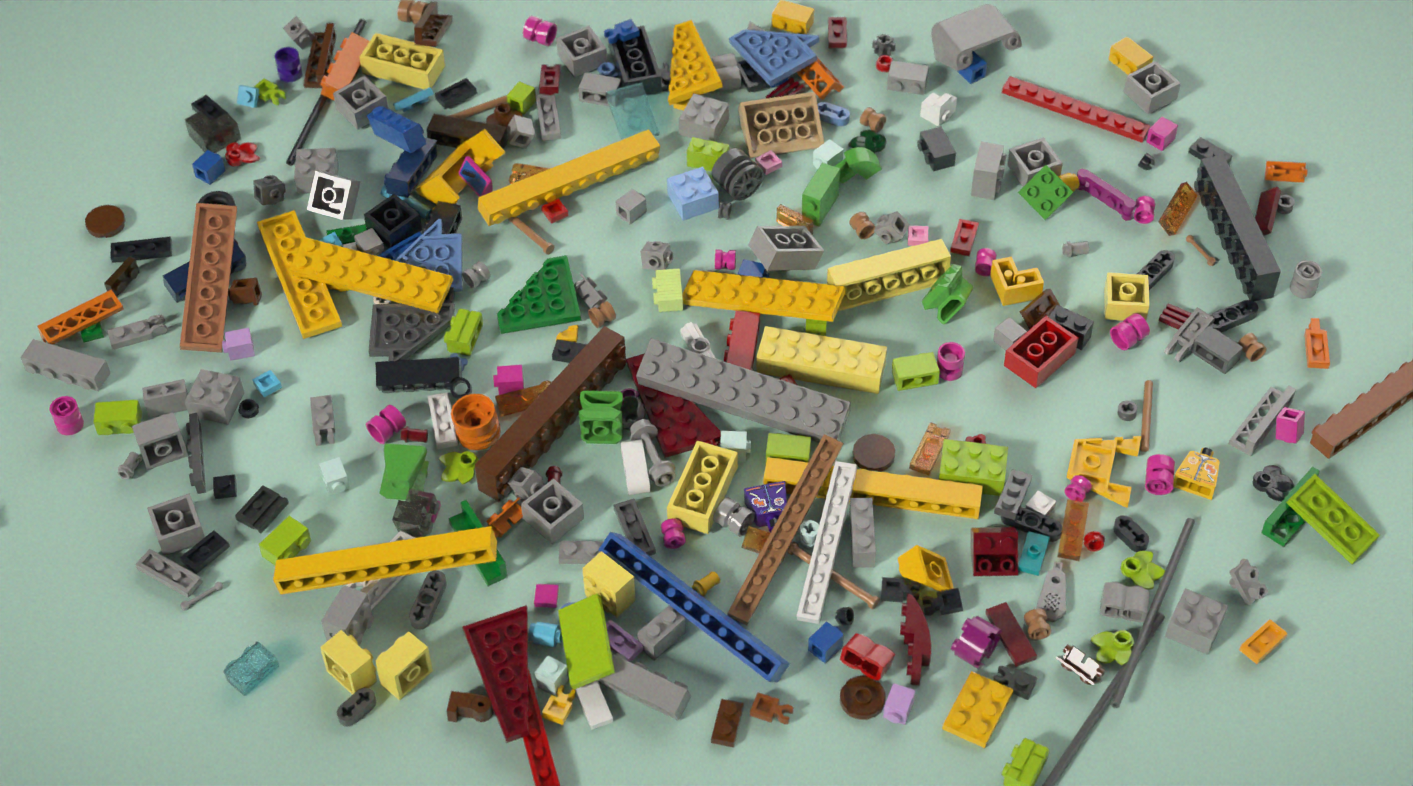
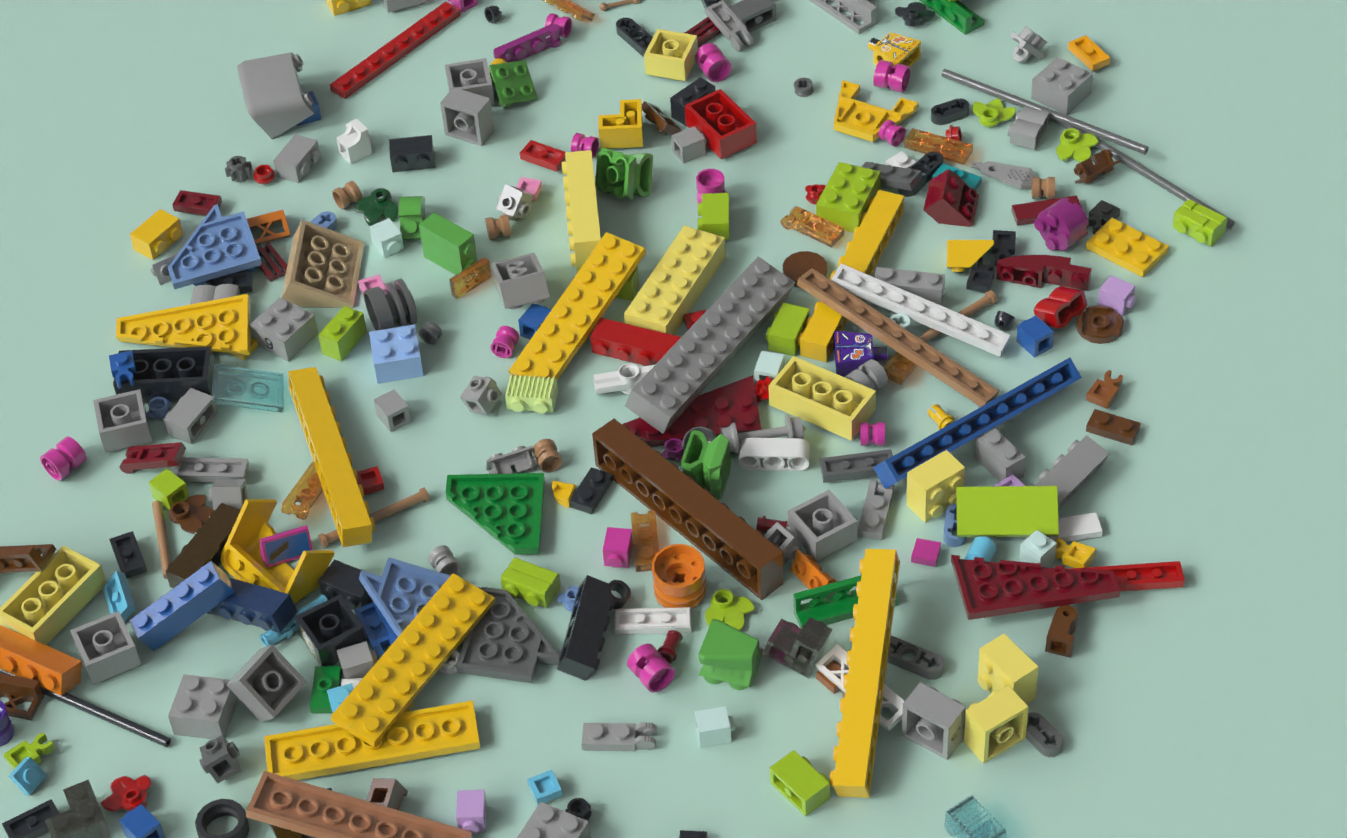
camera: 75 degrees left, 5 degrees down
pearl dark grey plate [235,485,289,534] -> none
light grey pin [1062,241,1089,257] -> none
medium nougat bar [1140,380,1153,452] -> none

